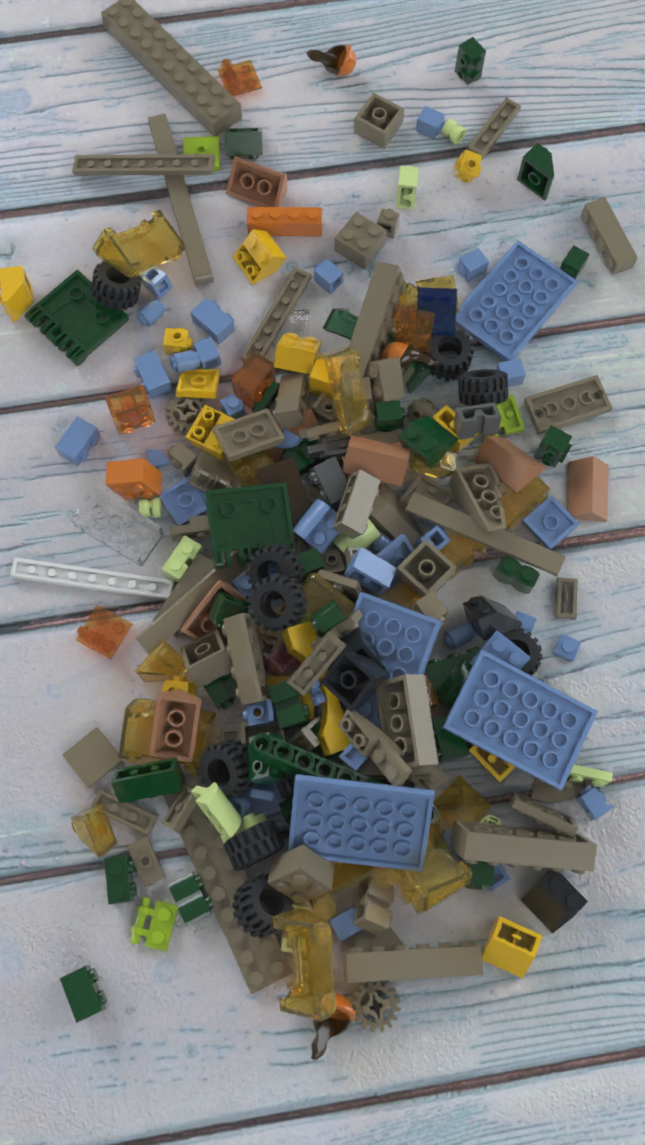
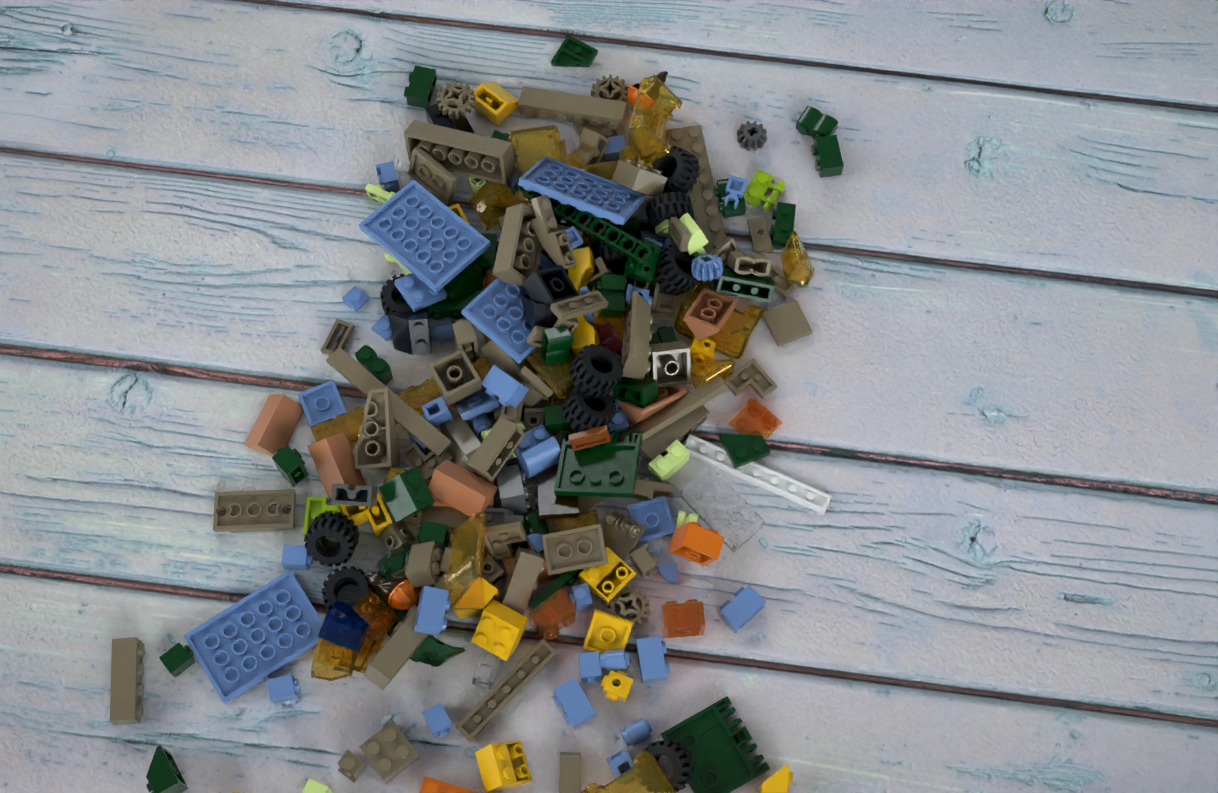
camera: 165 degrees left, 5 degrees down
none -> dark green brick [404,65,437,108]
none -> medium blue brick [414,586,451,636]
none -> dark tan gear [436,80,476,119]
none -> dark green wing [551,35,598,67]
none -> dark orange tile [568,425,611,451]
none -> dark tan tile [668,217,690,252]
none -> medium blue gear [691,253,723,282]
none -> dark green wing [719,433,771,469]
none -> medium blue plate [724,175,748,209]
none -> dark tan plate [724,359,778,400]
none -> dark tan brick [727,250,772,276]
none -> dark grey gear [737,120,767,152]
none -> dark green brick [796,106,838,140]

